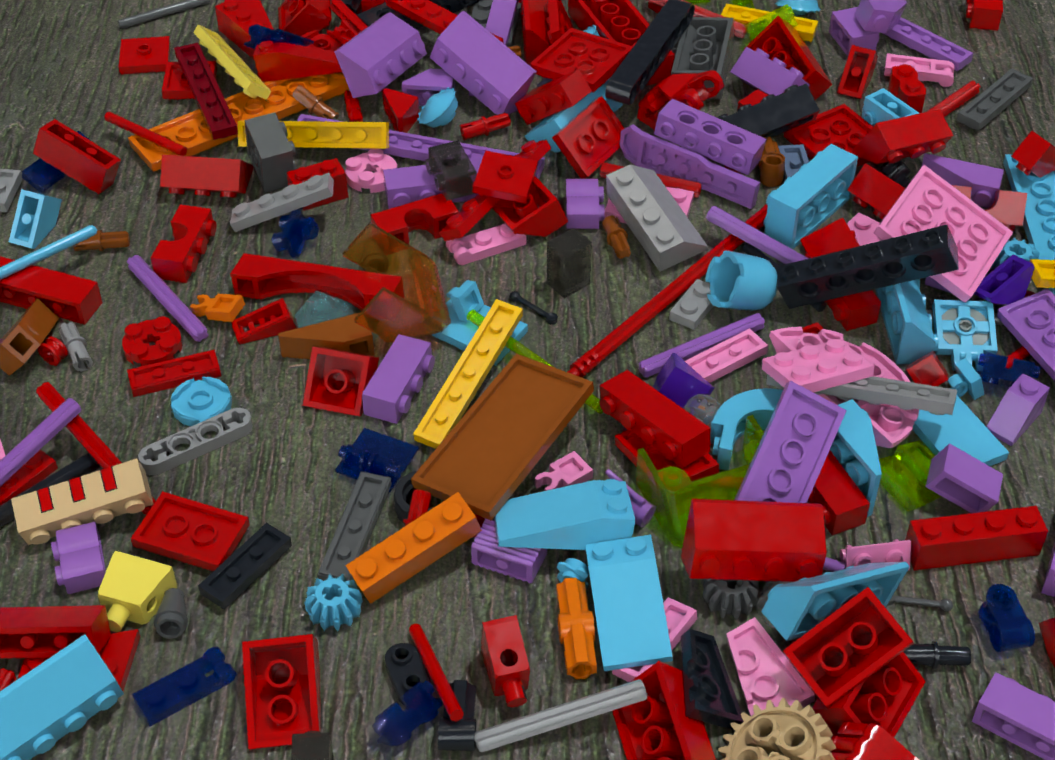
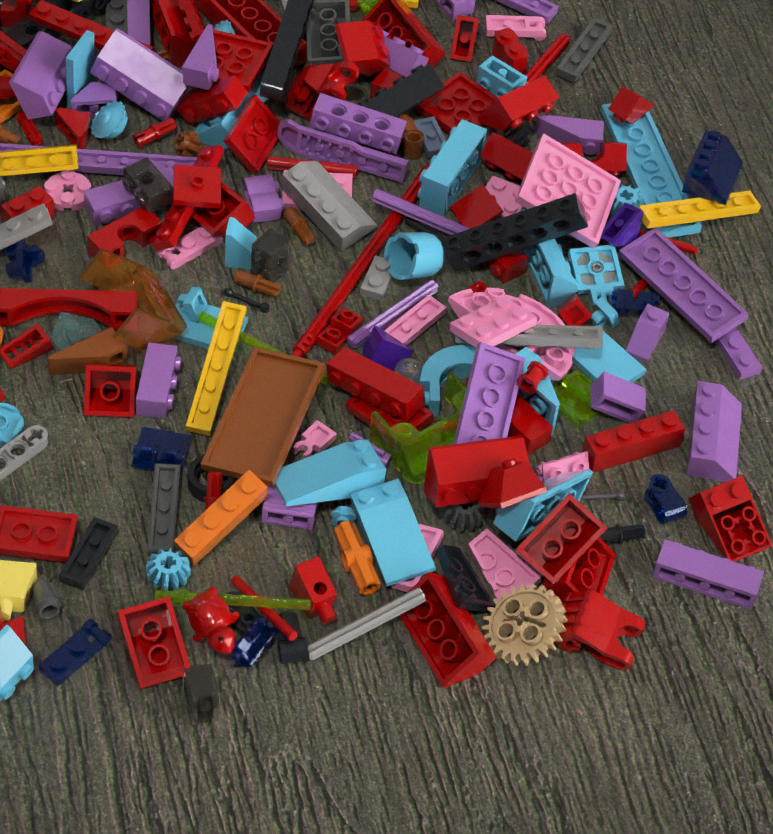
camera: 20 degrees left, 5 degrees up
none -> medium azure tile [65,30,96,109]
none -> clear neon green bar [155,589,311,610]
none -> dark orange gear [174,130,202,157]
none -> medium lavender slope [182,24,219,90]
none -> red animal [182,586,239,654]
none -> medium azure slope [225,217,261,270]
none -> dark orange axle [234,269,281,297]
none -> red slope [315,307,363,354]
none -> red slope [334,20,390,77]
none -> red slope [478,458,547,508]
none -> red bush [516,361,549,394]

